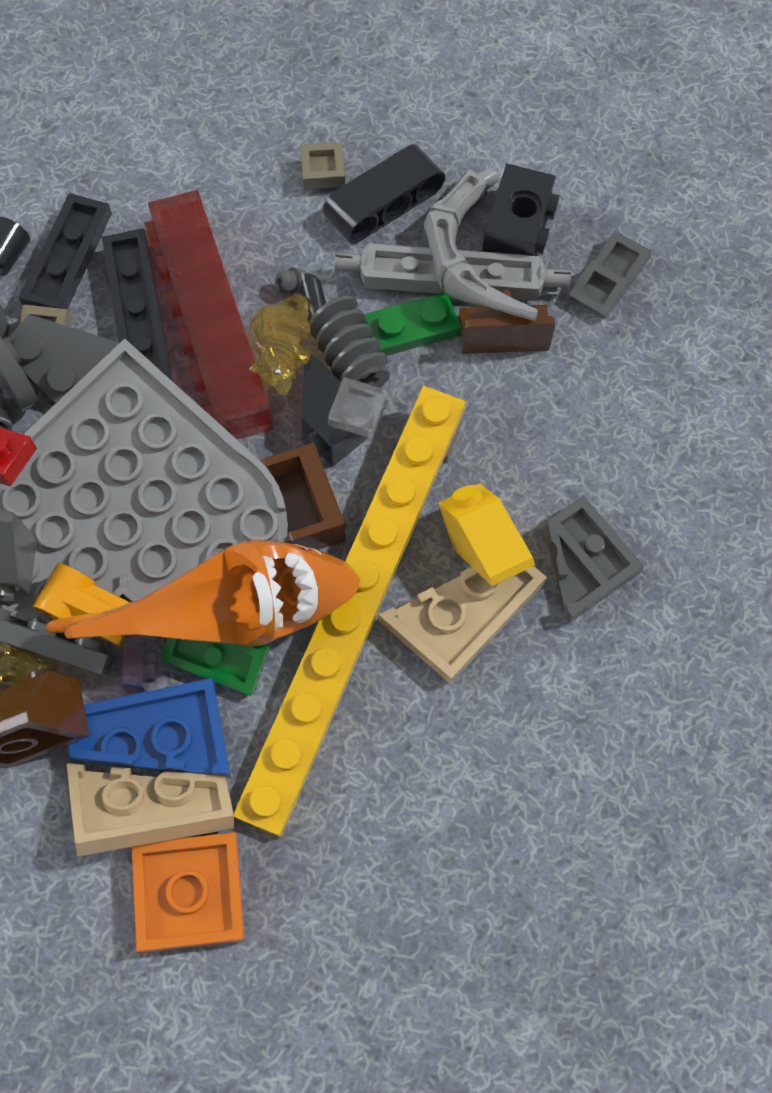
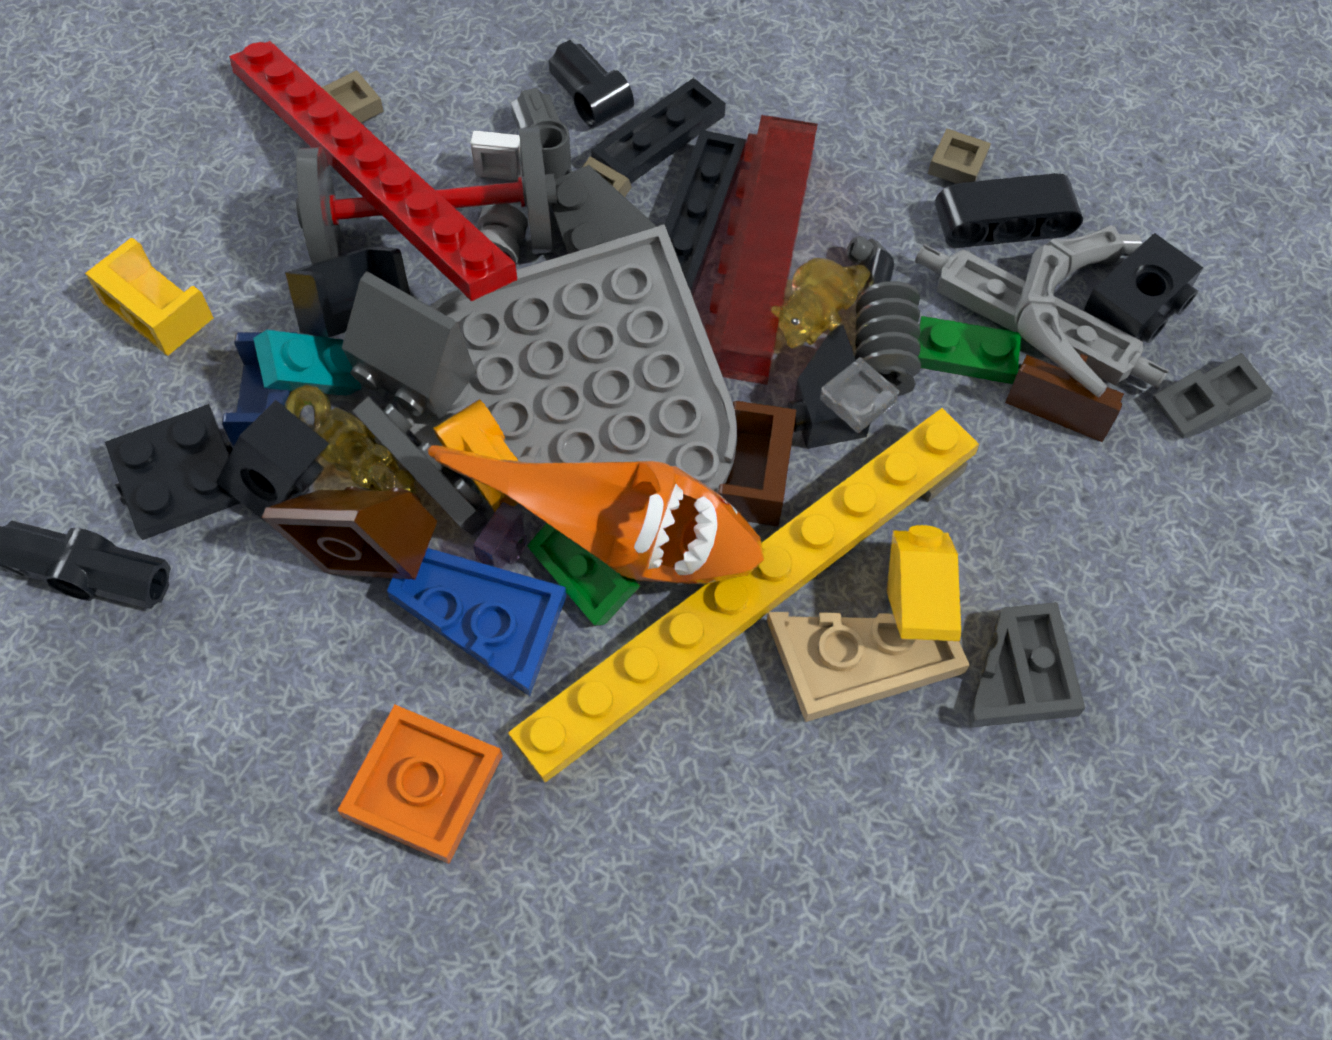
camera: 30 degrees right, 5 degrees down
tan wing [66,763,234,857] -> none

